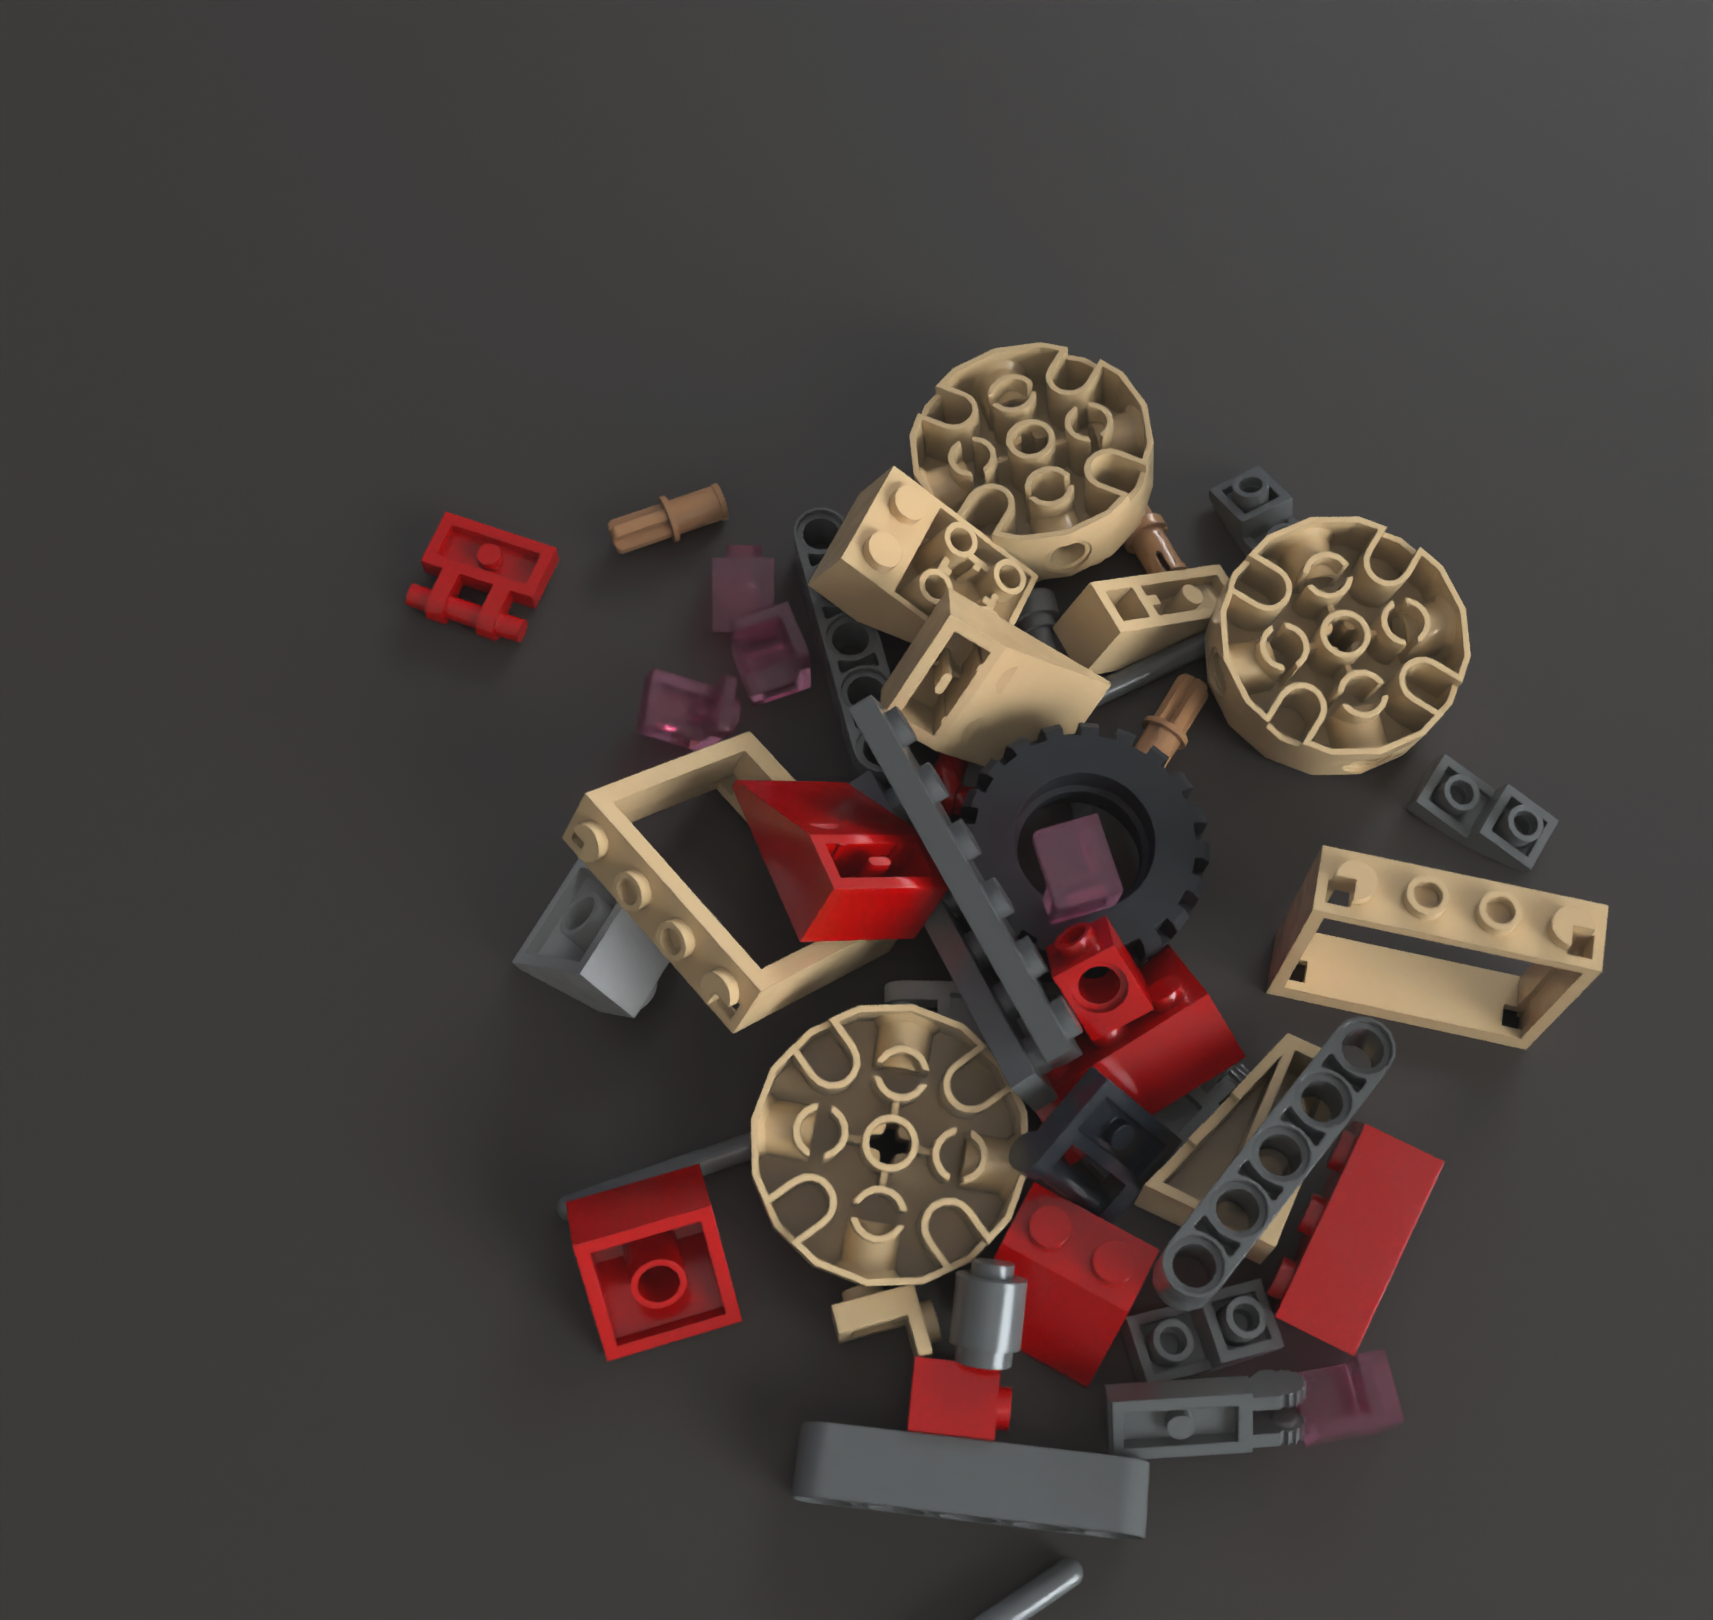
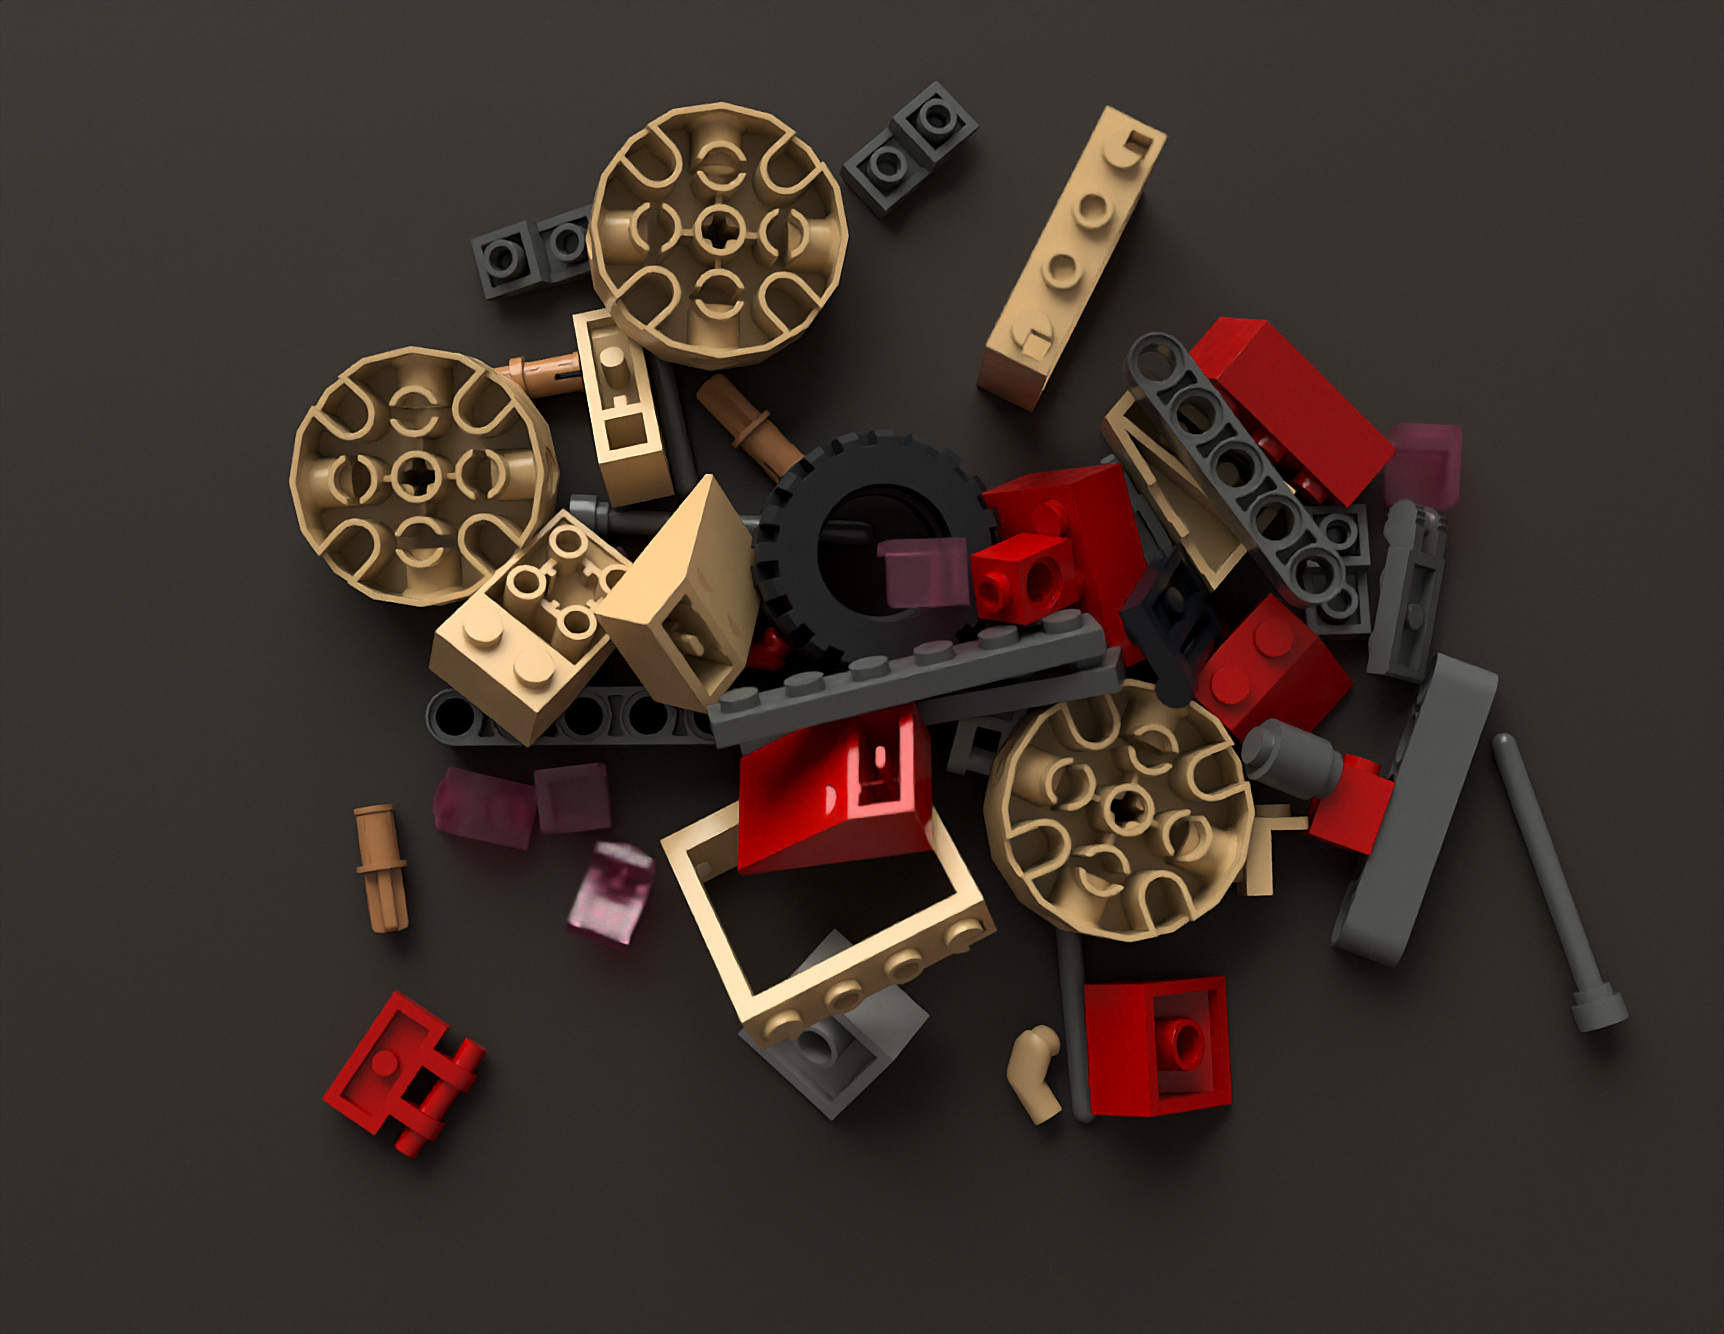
camera: 75 degrees left, 20 degrees up
none -> tan arm [1007,1025,1062,1125]

